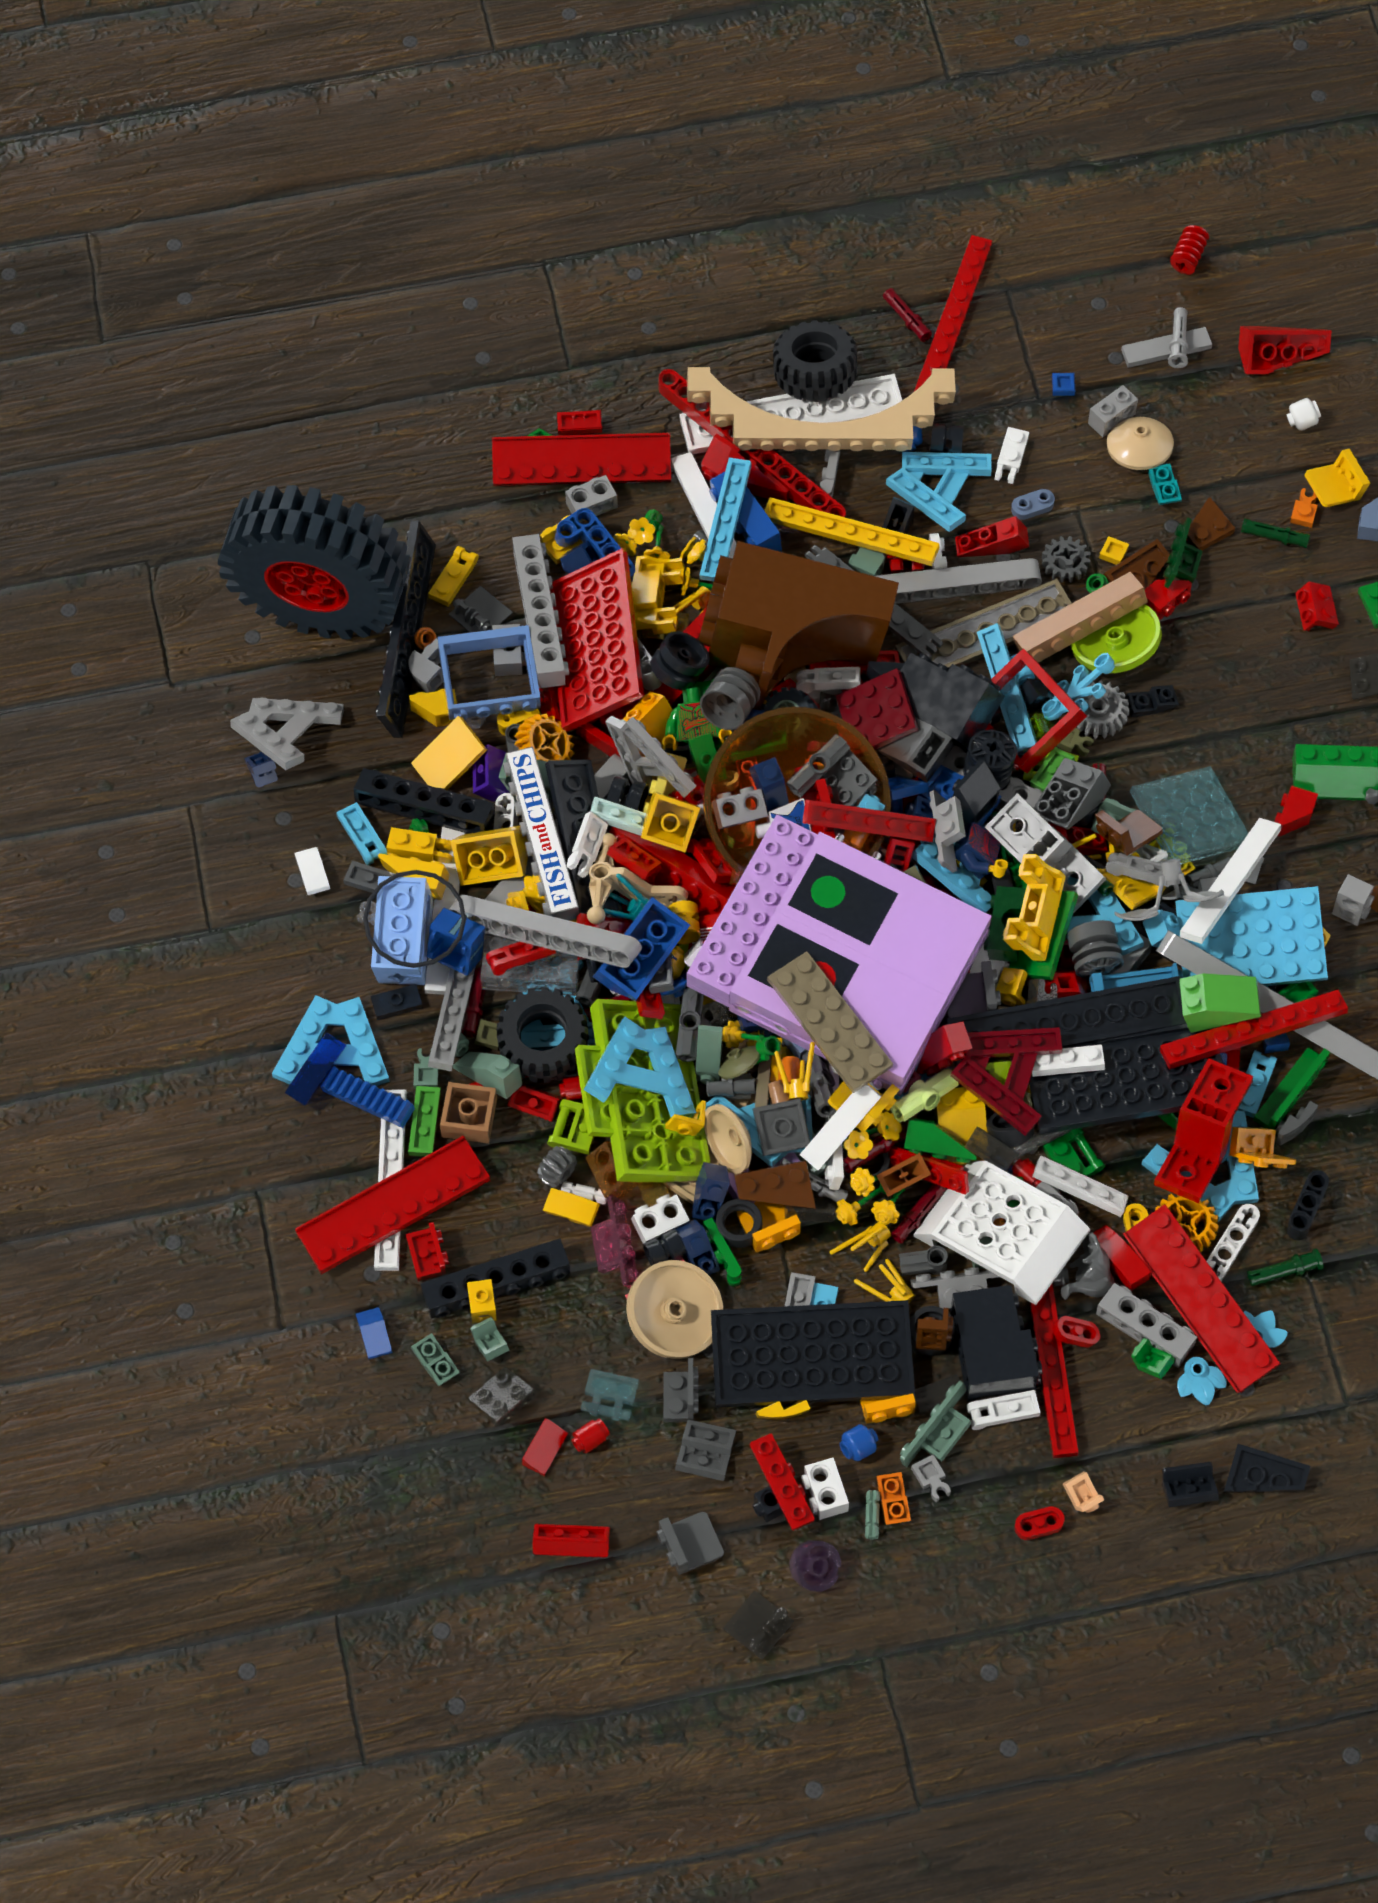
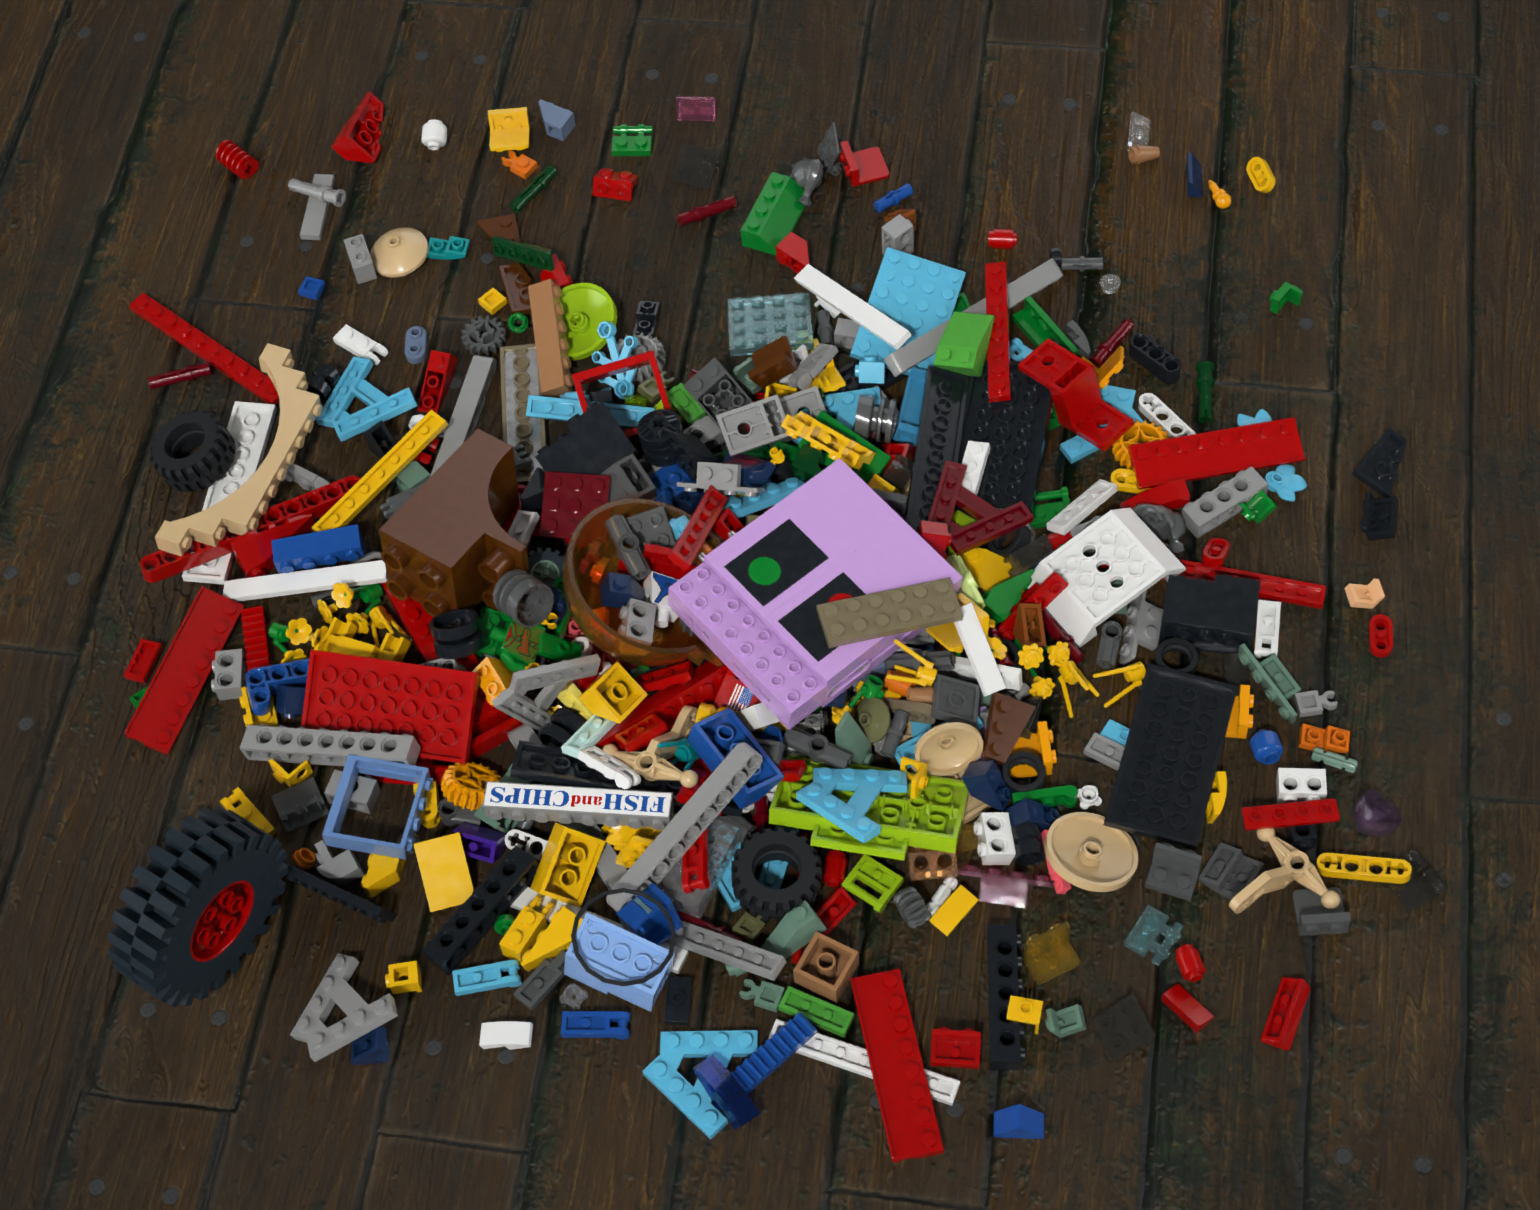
camera: 65 degrees left, 5 degrees down
sand green slope [411,1333,460,1386] -> none
medium azure plate [699,458,752,582] -> none
reddish brown bracket [916,1308,953,1350] -> none
light grey plant [1114,859,1224,921] -> none
none -> red gear [240,605,271,684]
none -> yellow bracket [268,758,313,787]
none -> yellow brick [385,961,422,994]
none -> blue plate [561,1011,630,1040]
none -> dark red pin [677,195,737,227]
none -> clear yellow bracket [1024,922,1081,985]
none -> white plate [1077,785,1102,810]
none -> dark red pin [1089,319,1134,368]
none -> tan piece [1229,828,1340,914]
none -> yellow beam [1316,853,1412,884]

